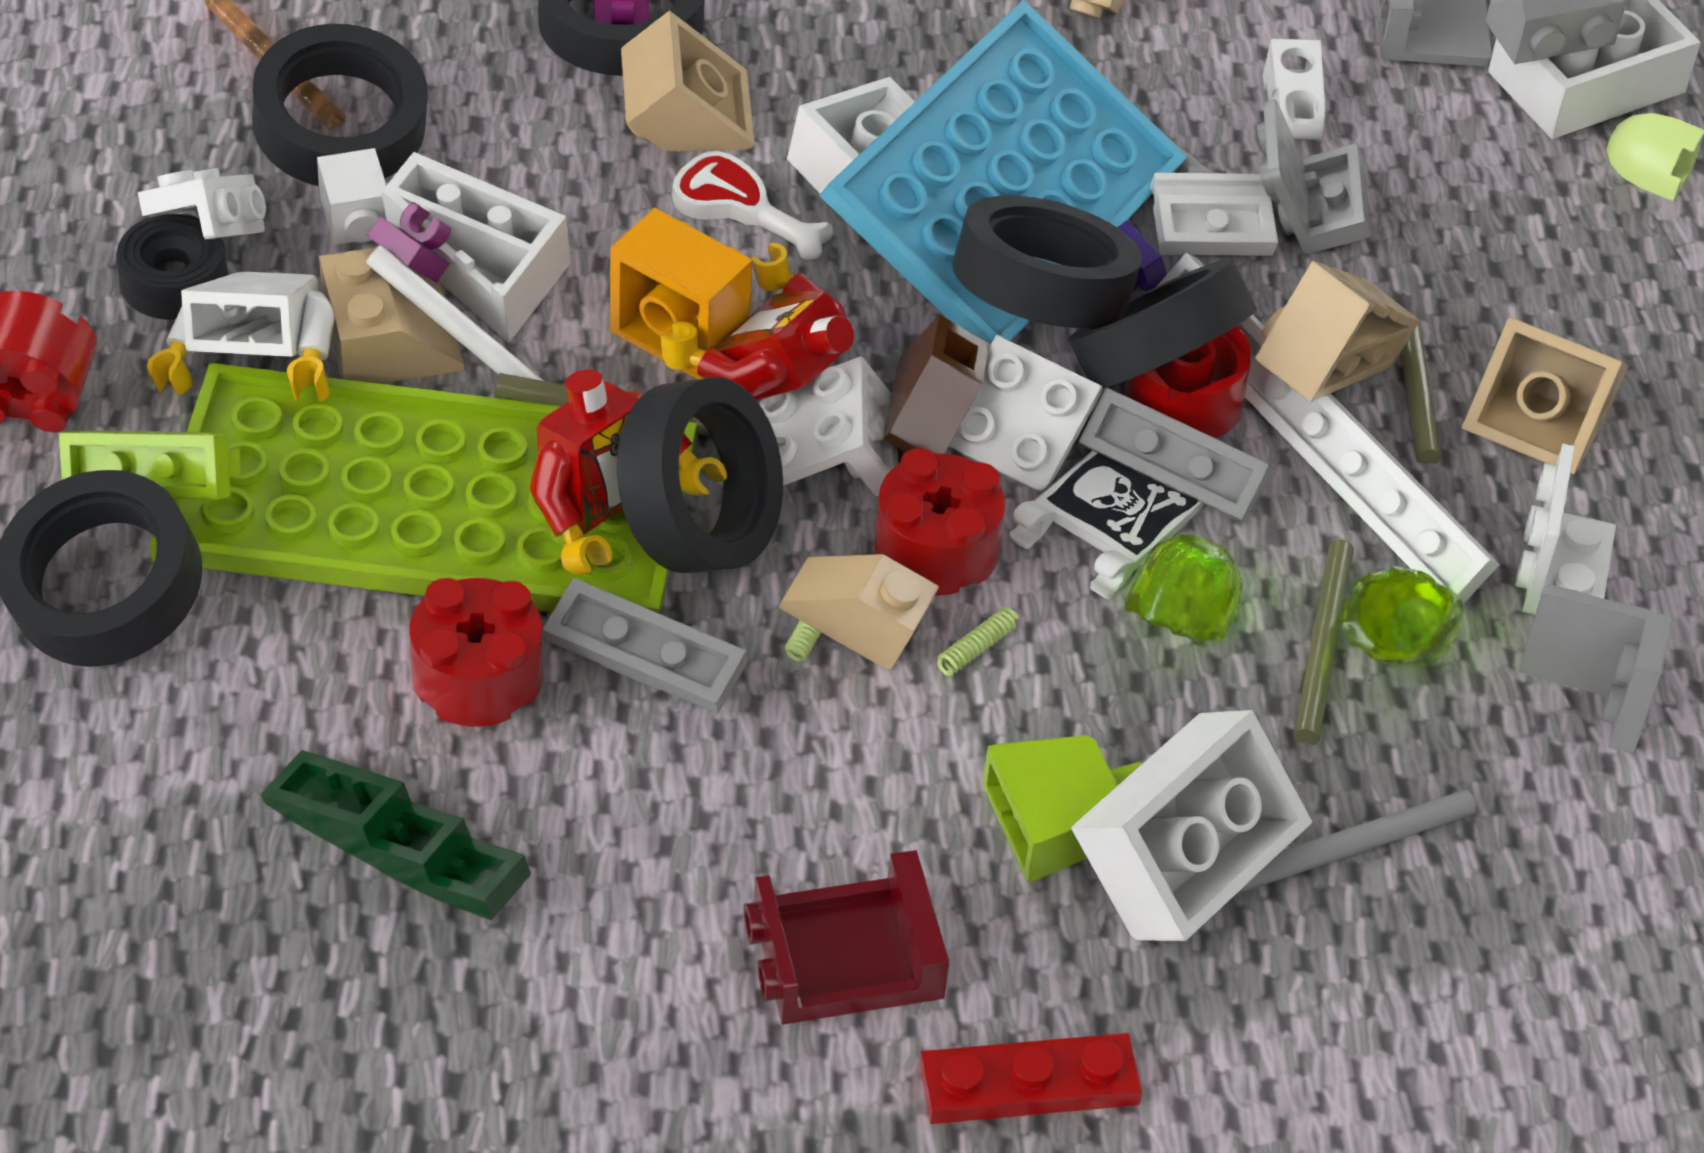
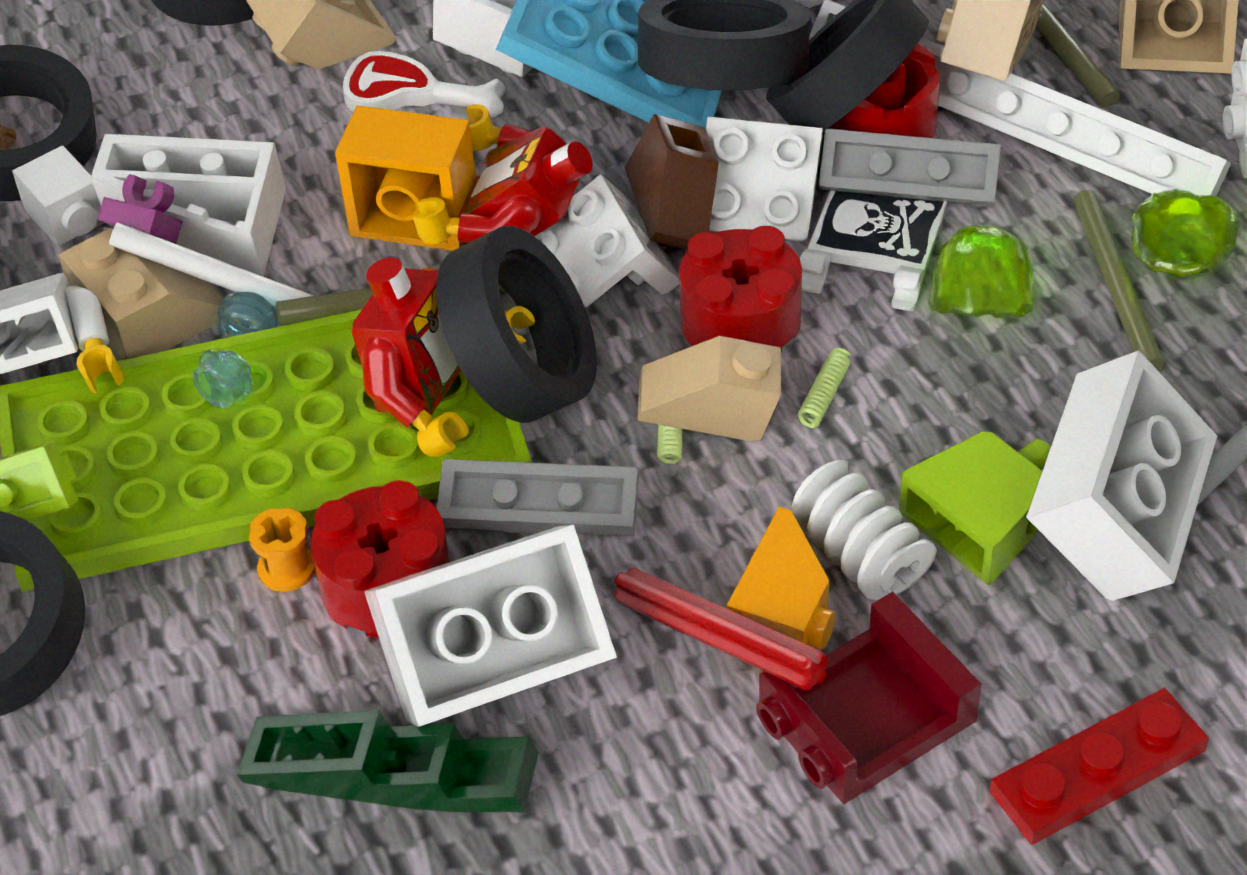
camera: 15 degrees left, 0 degrees up
none -> clear light blue plate [193,350,253,408]
none -> clear light blue plate [218,292,278,338]
none -> light orange bush [249,507,315,592]
none -> white brick [364,524,617,727]
none -> red axle [613,567,828,690]
none -> light orange slope [727,506,836,650]
none -> white piece [791,460,937,601]

